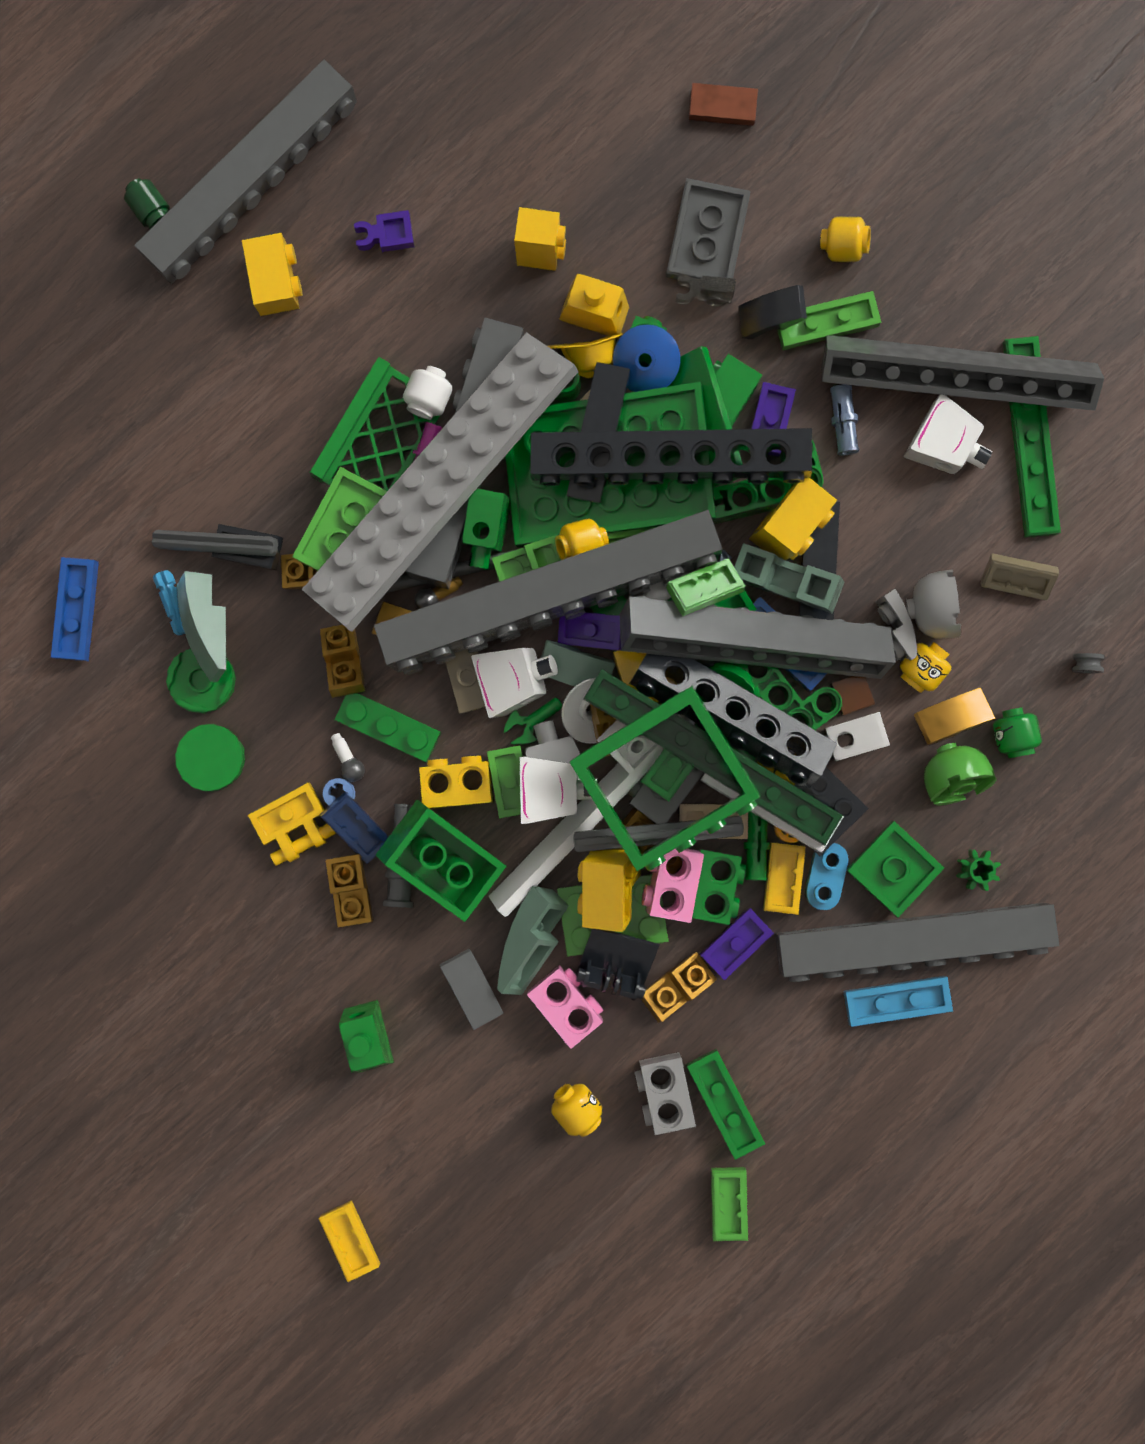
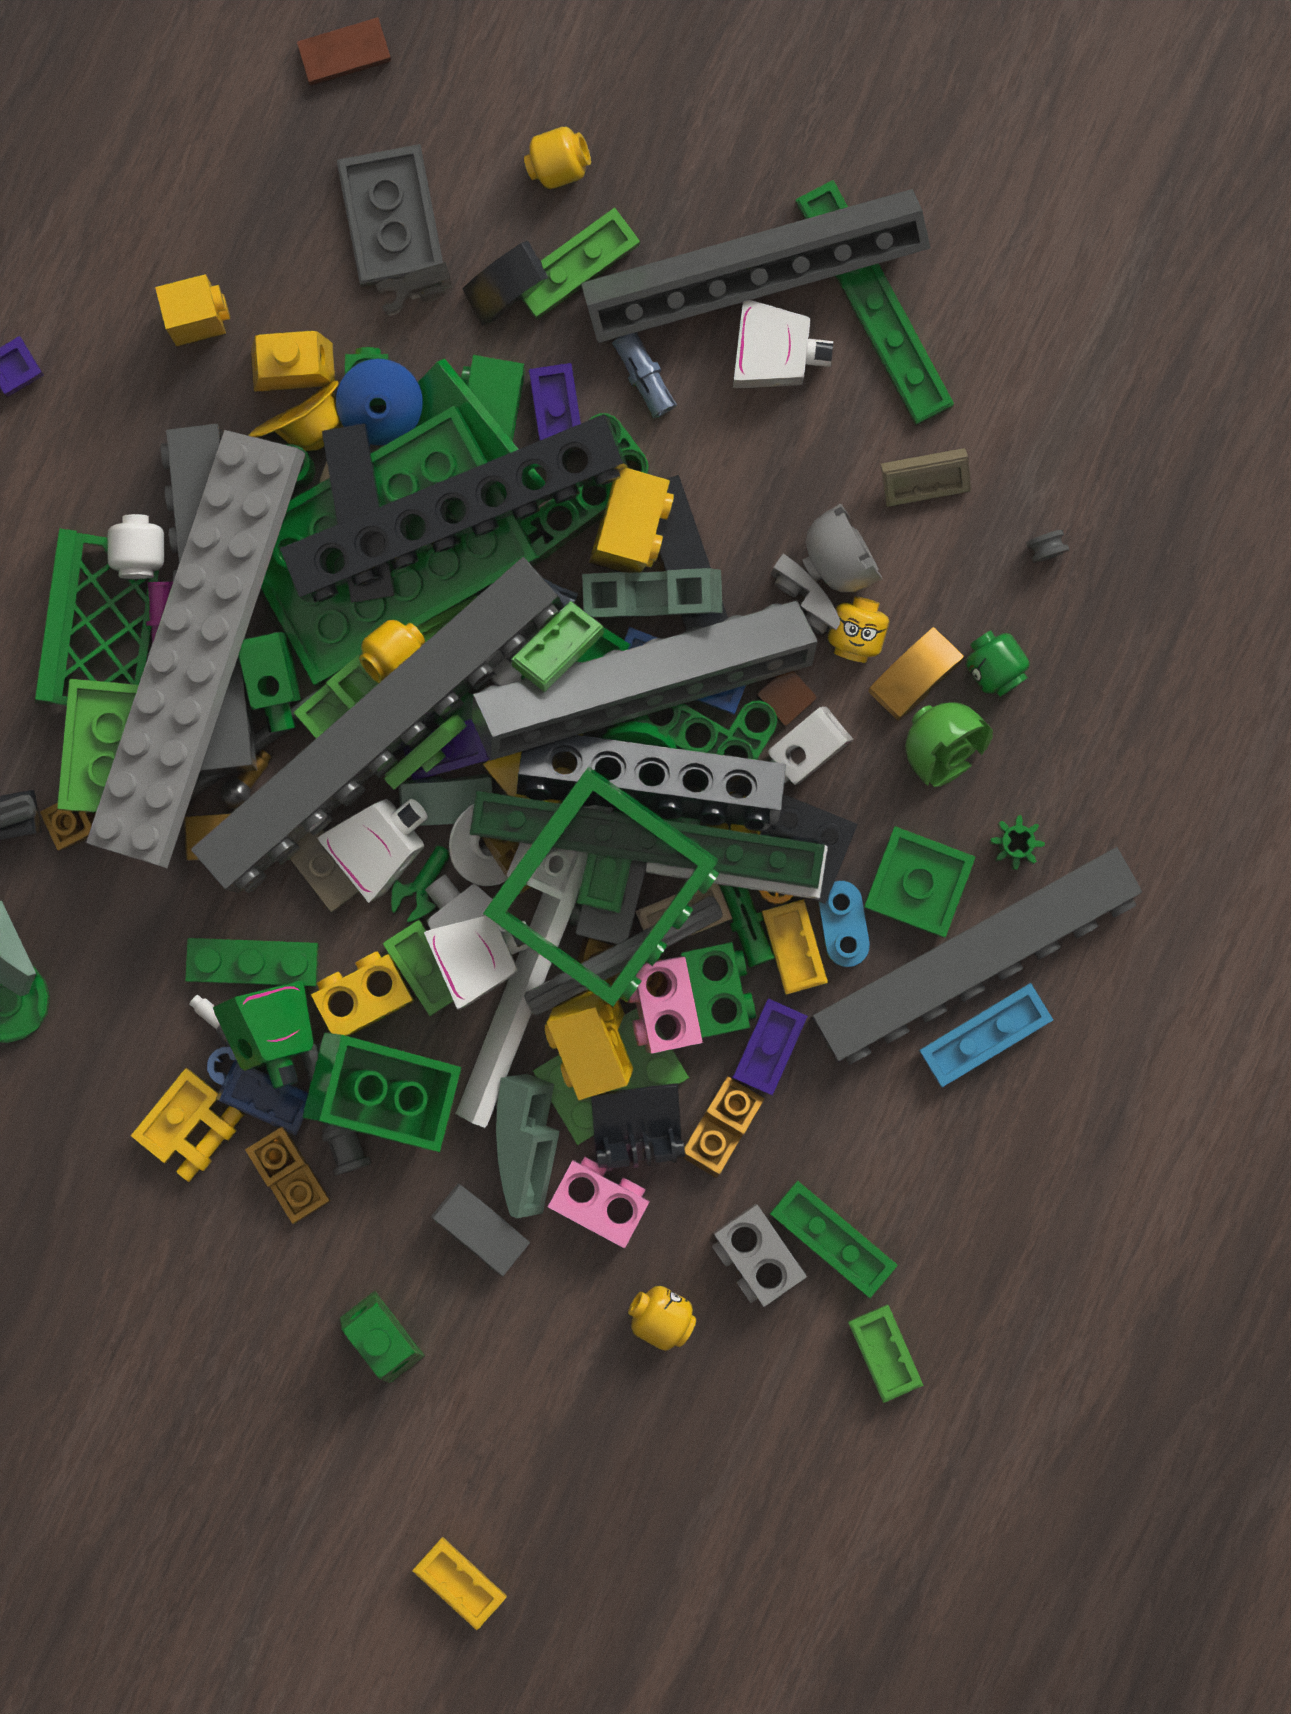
camera: 30 degrees left, 0 degrees up
green tile [175,724,245,791] -> none
pearl gold slope [320,624,365,698] -> none
none -> green torso [213,981,314,1089]
none -> bright green plate [384,714,467,790]

